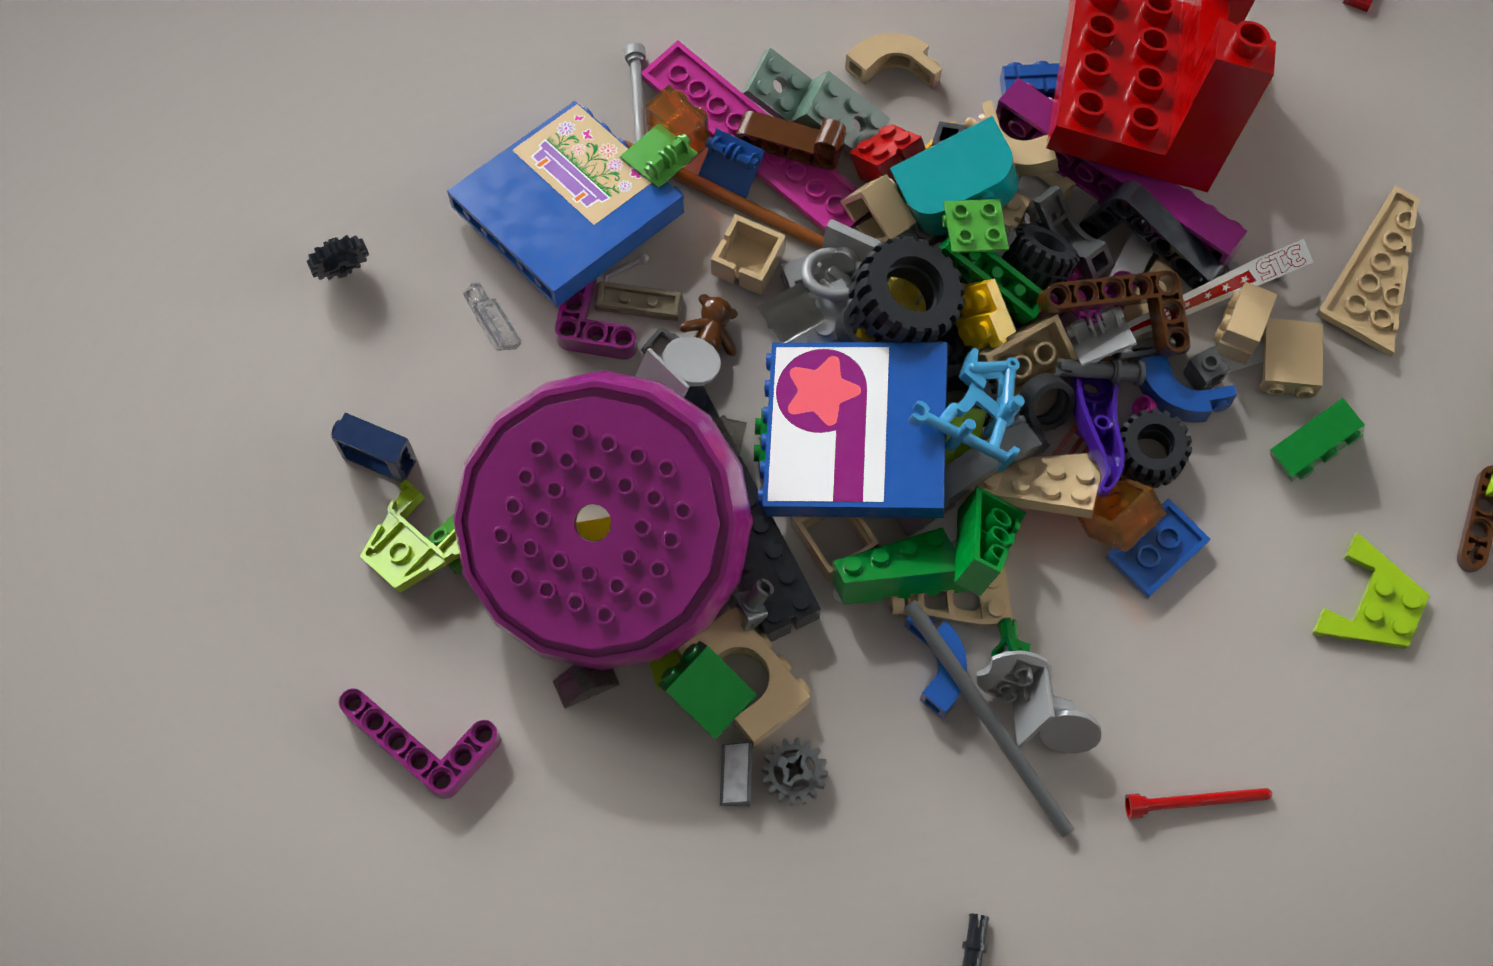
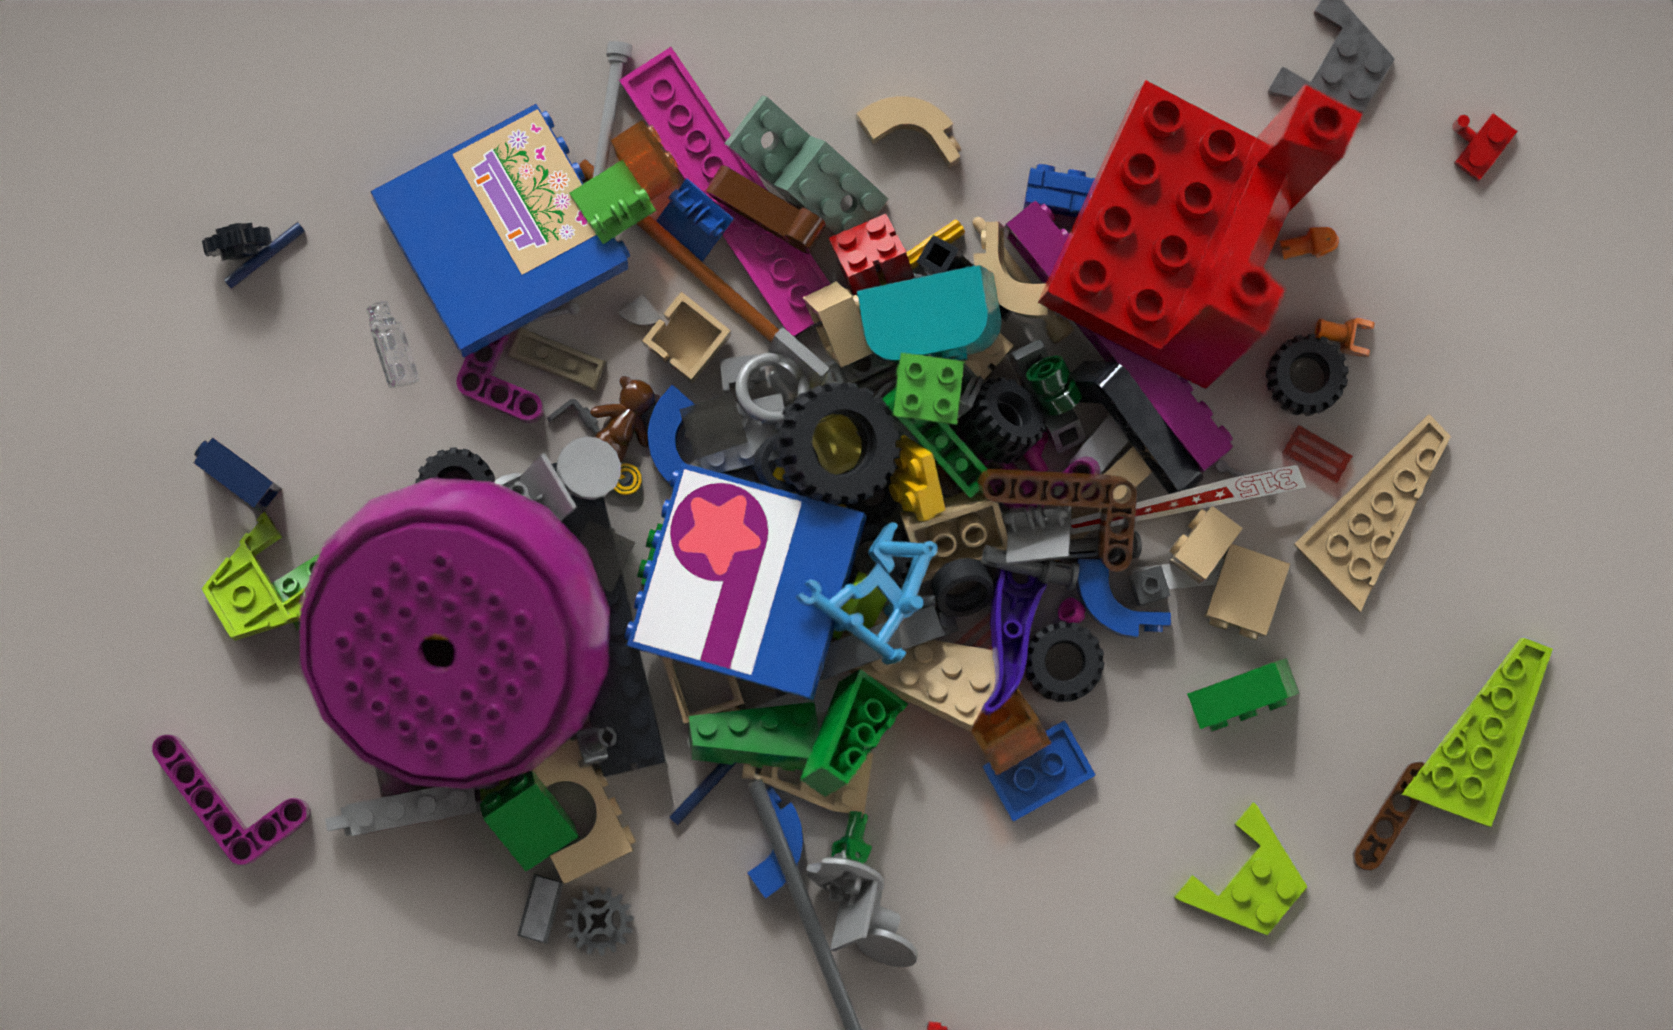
camera: 10 degrees right, 15 degrees up
none -> dark blue bar [224,222,305,289]
none -> light grey hinge [325,781,499,836]
none -> yellow tile [613,463,642,496]
none -> light grey tile [618,294,662,326]
none -> blue arch [648,385,697,485]
none -> dark blue bar [669,762,737,825]
none -> dark green wheel [1026,355,1082,416]
none -> black tyre [1266,334,1349,416]
none -> clear red tile [1282,425,1353,484]
none -> orange piece [1314,318,1375,357]

